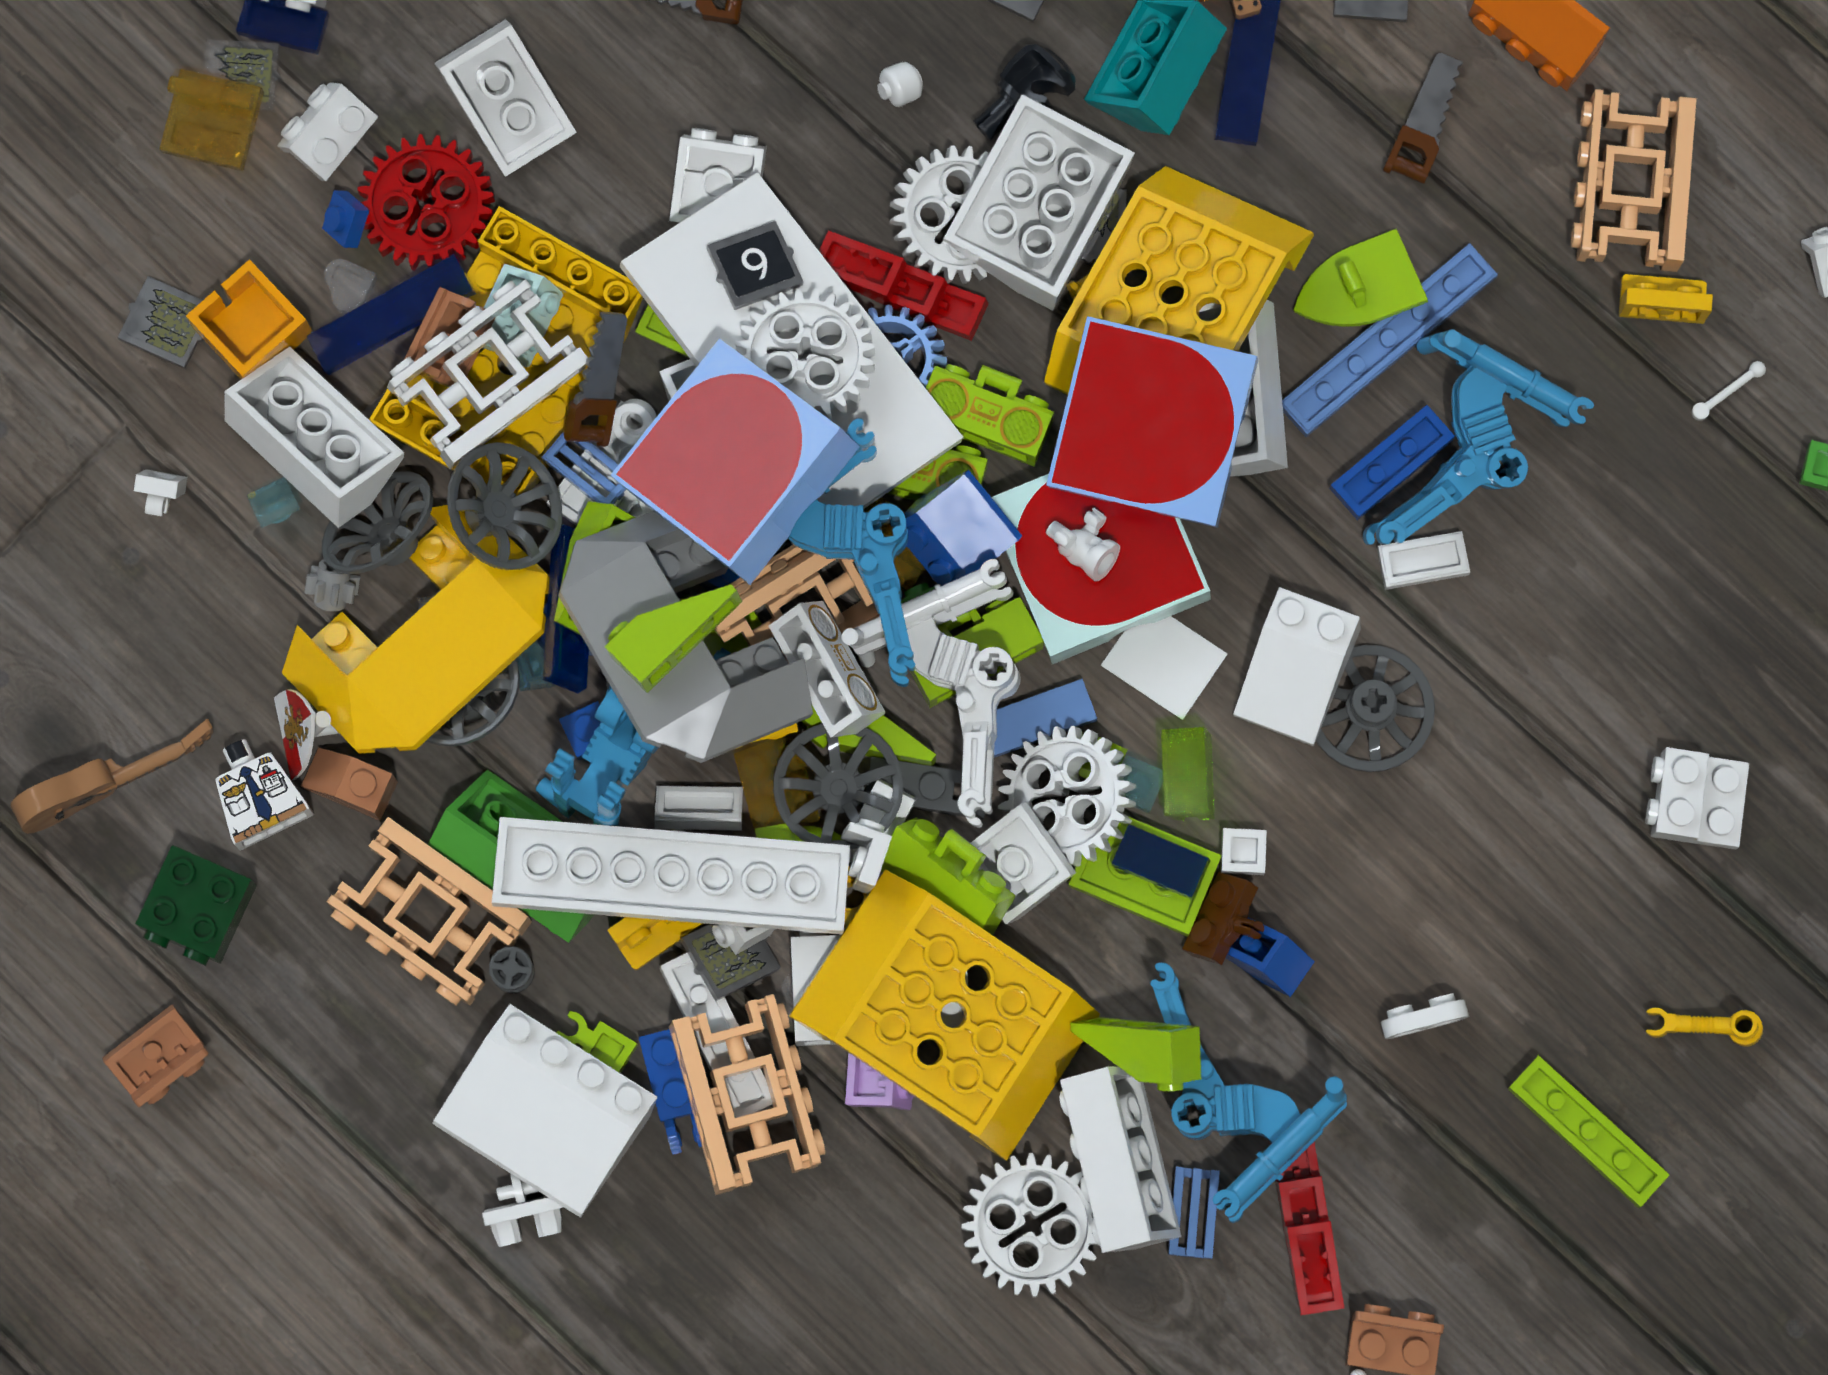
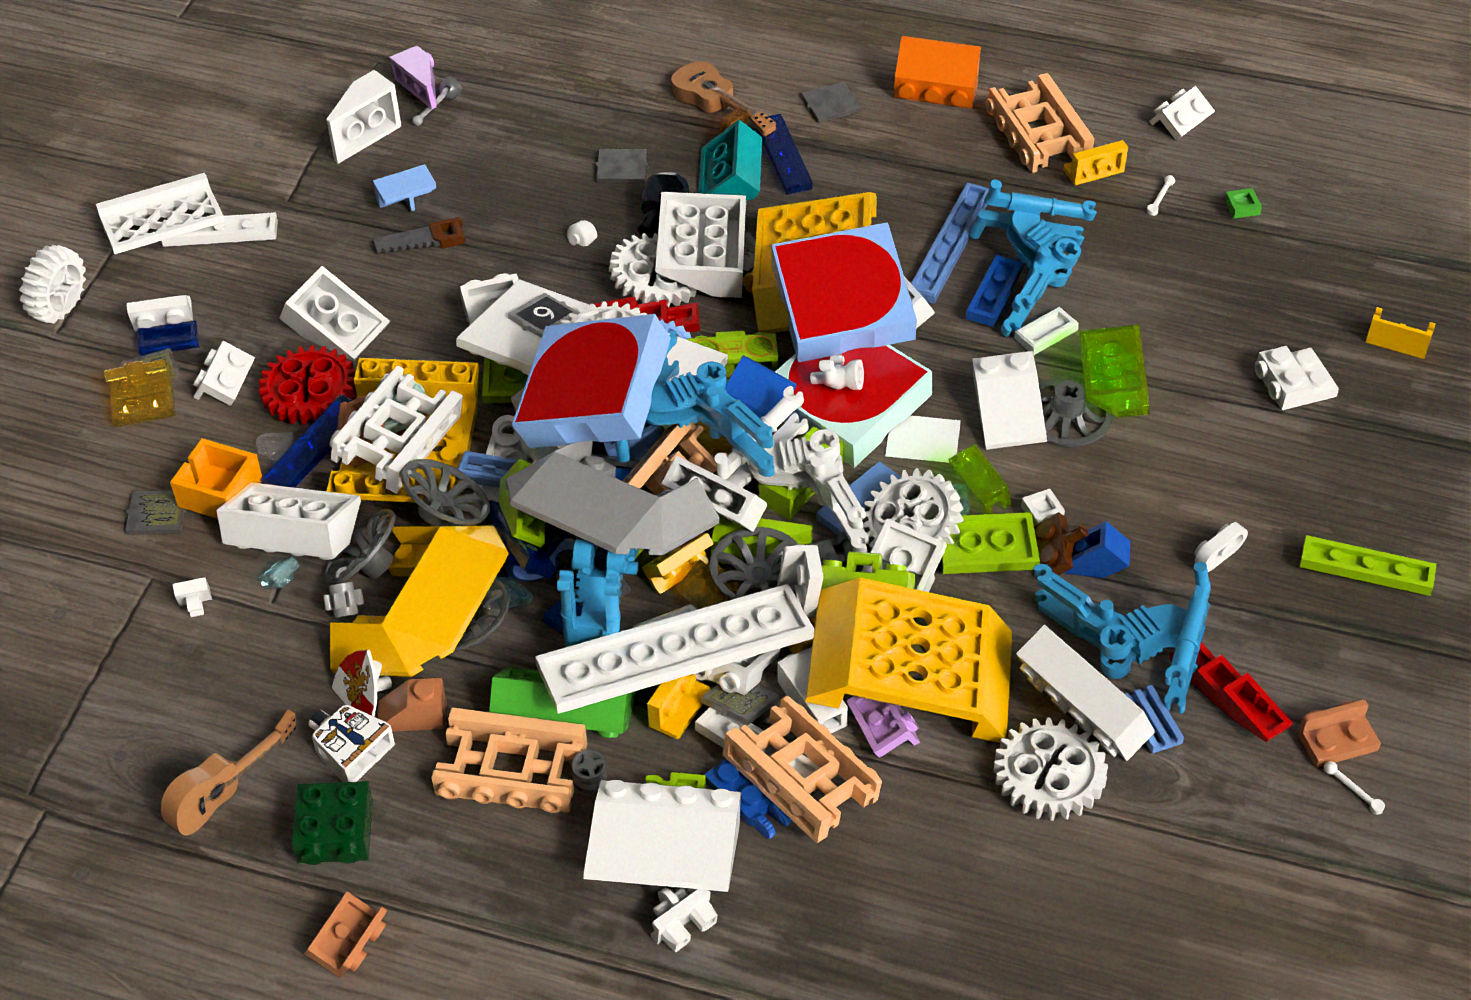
camera: 25 degrees left, 30 degrees down
blue plate [322,190,370,248] -> none
piece [564,312,627,447] -> none
lime slope [604,584,742,693] -> none
lime slope [1070,1017,1201,1091] -> none
clear blue tile [1111,824,1209,899] -> none
lime shield [1294,229,1428,327] -> none
piece [1383,53,1463,184] -> none
yellow brick [1645,1008,1763,1047] -> none
none -> clear neon green slope [1079,324,1150,418]

